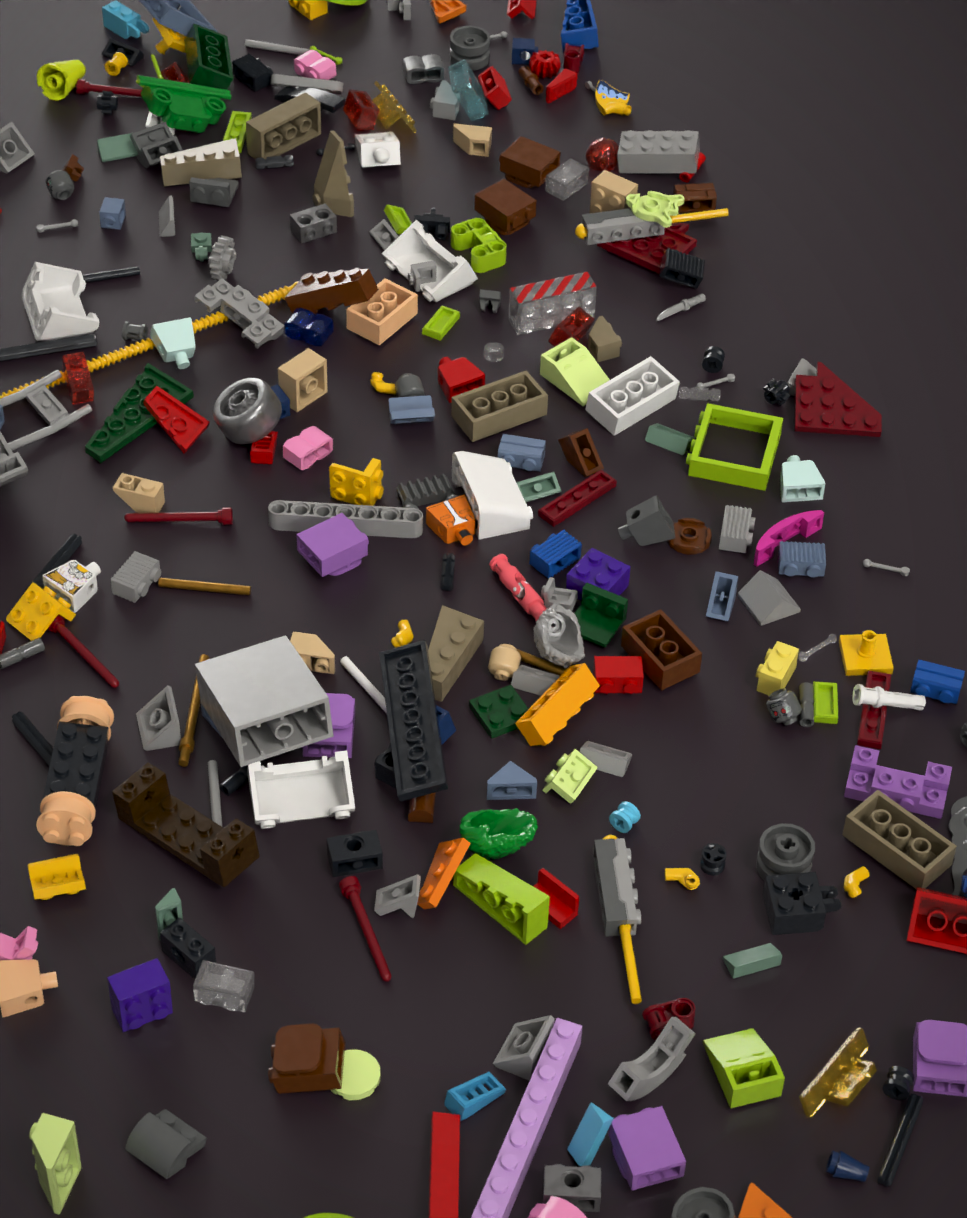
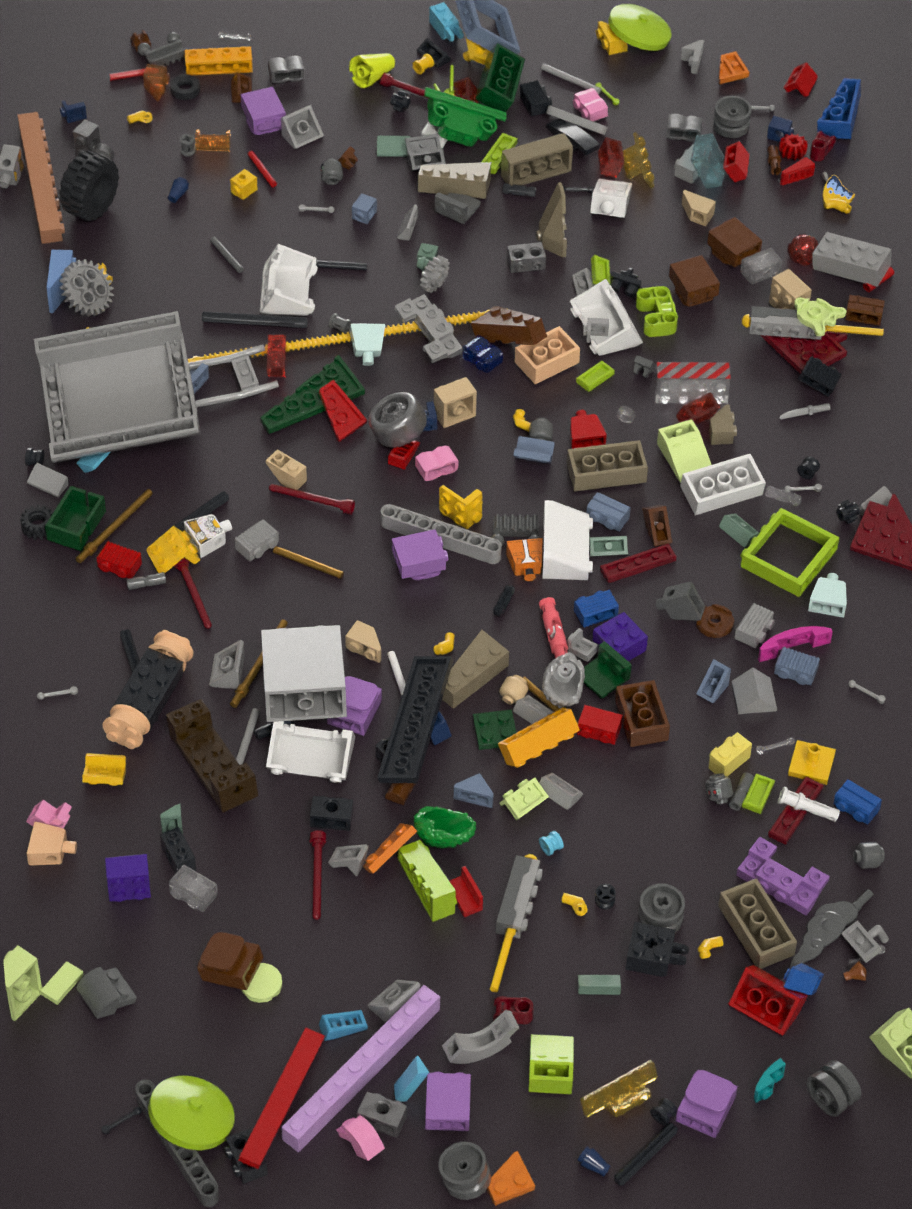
camera: 20 degrees right, 5 degrees up
none -> yellowish green tile [40,961,84,1005]

